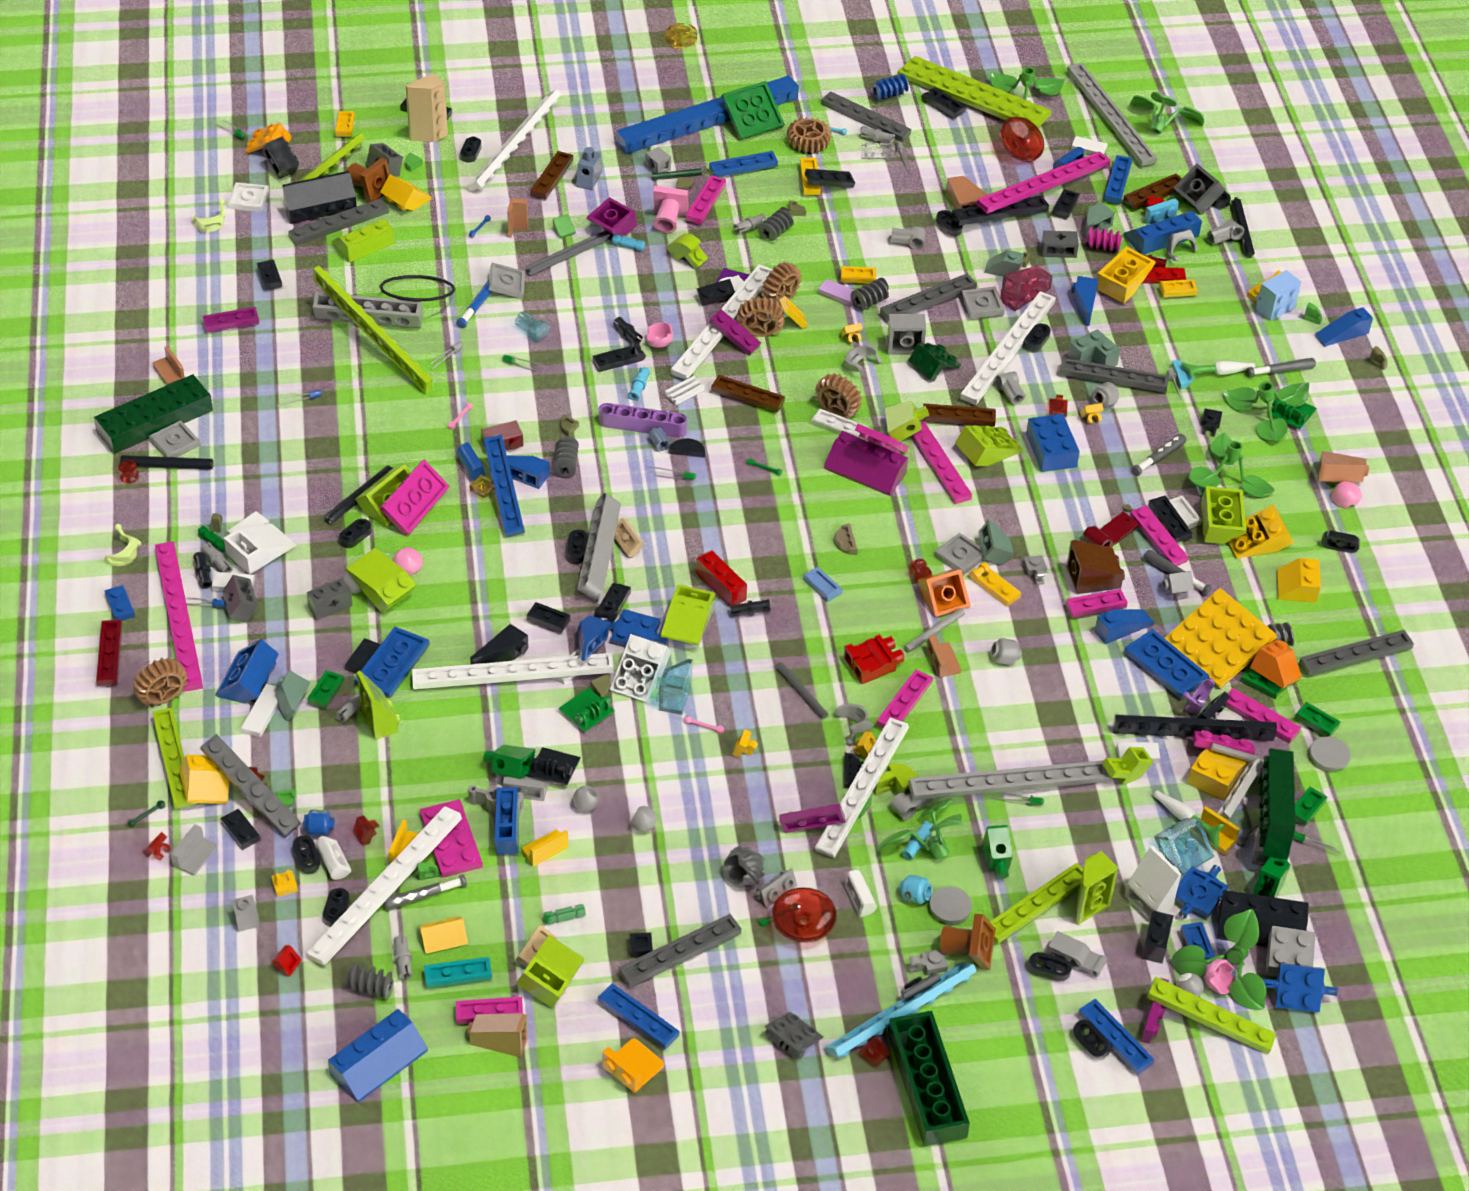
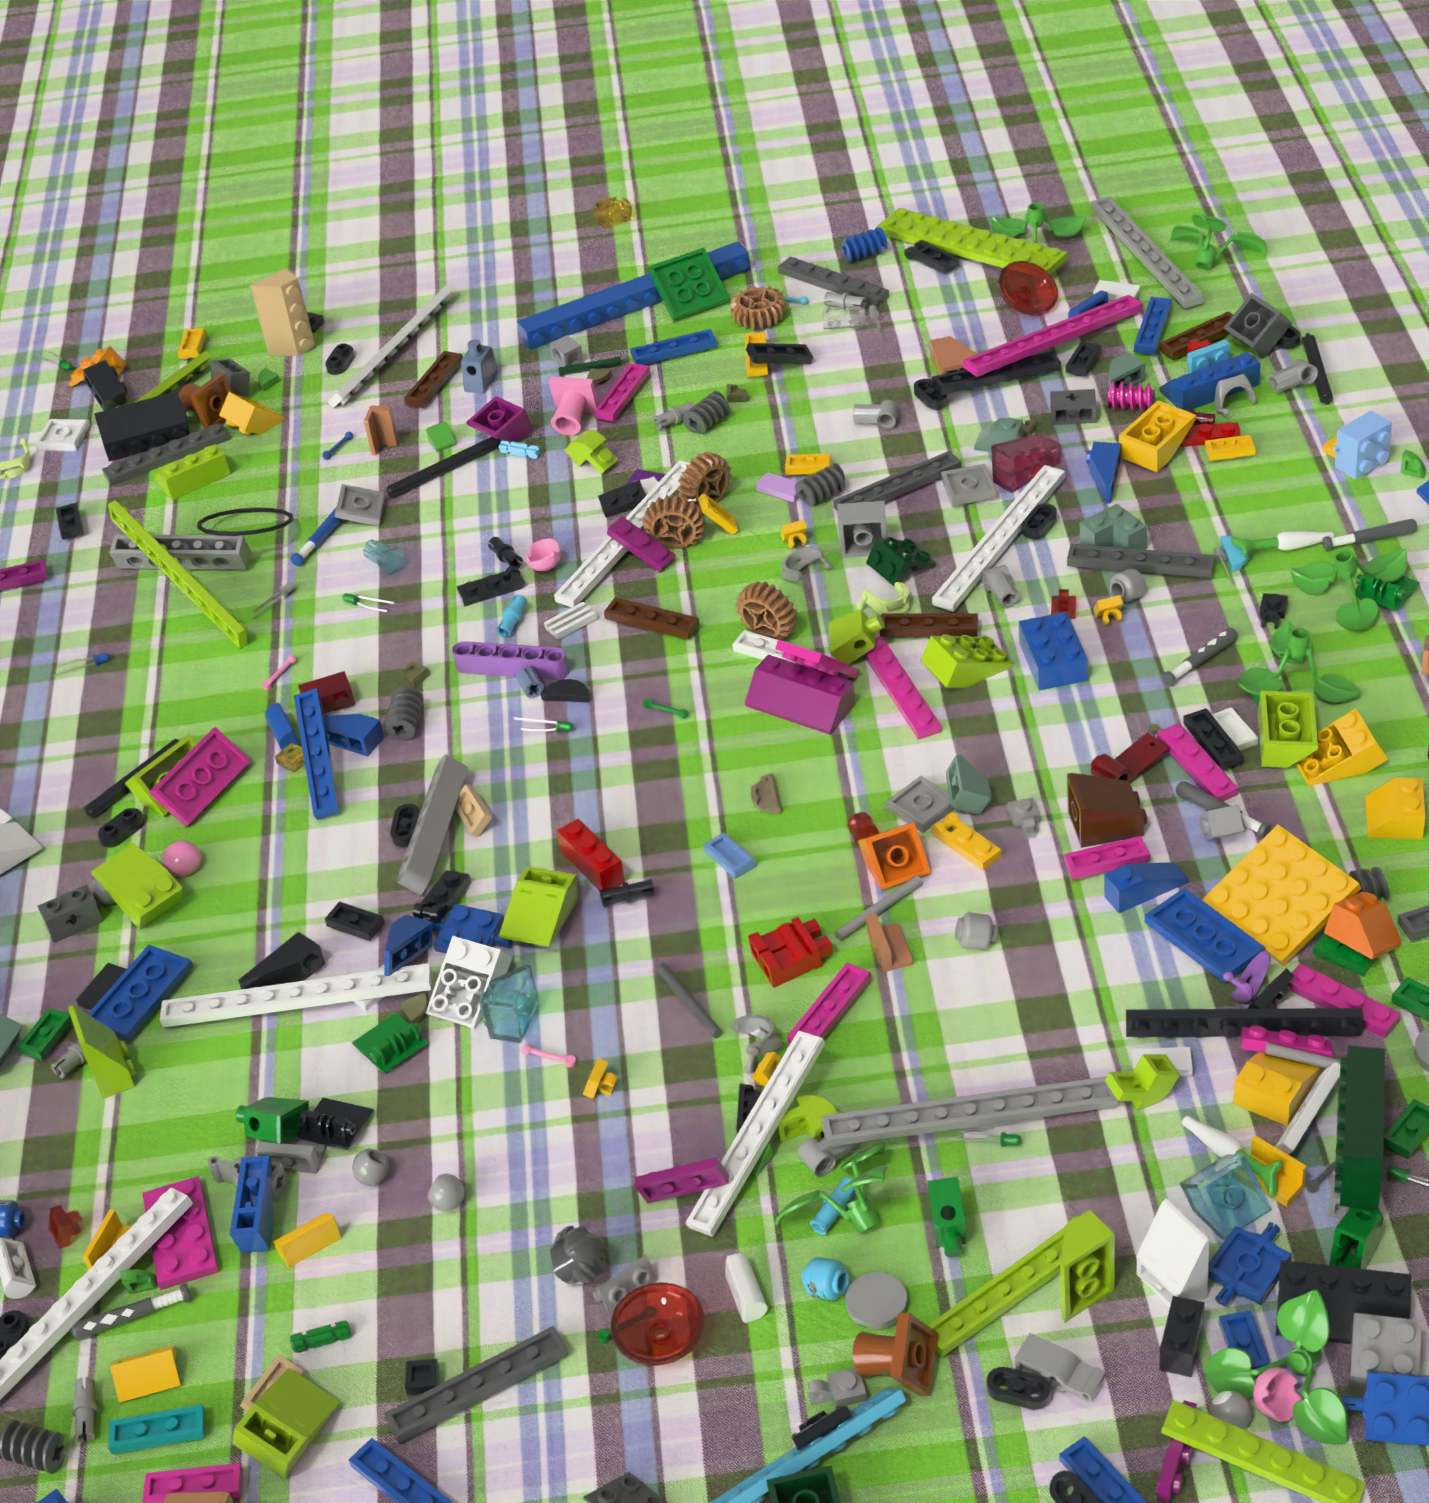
camera: 10 degrees right, 5 degrees down
none -> yellowish green helmet [856,582,910,616]

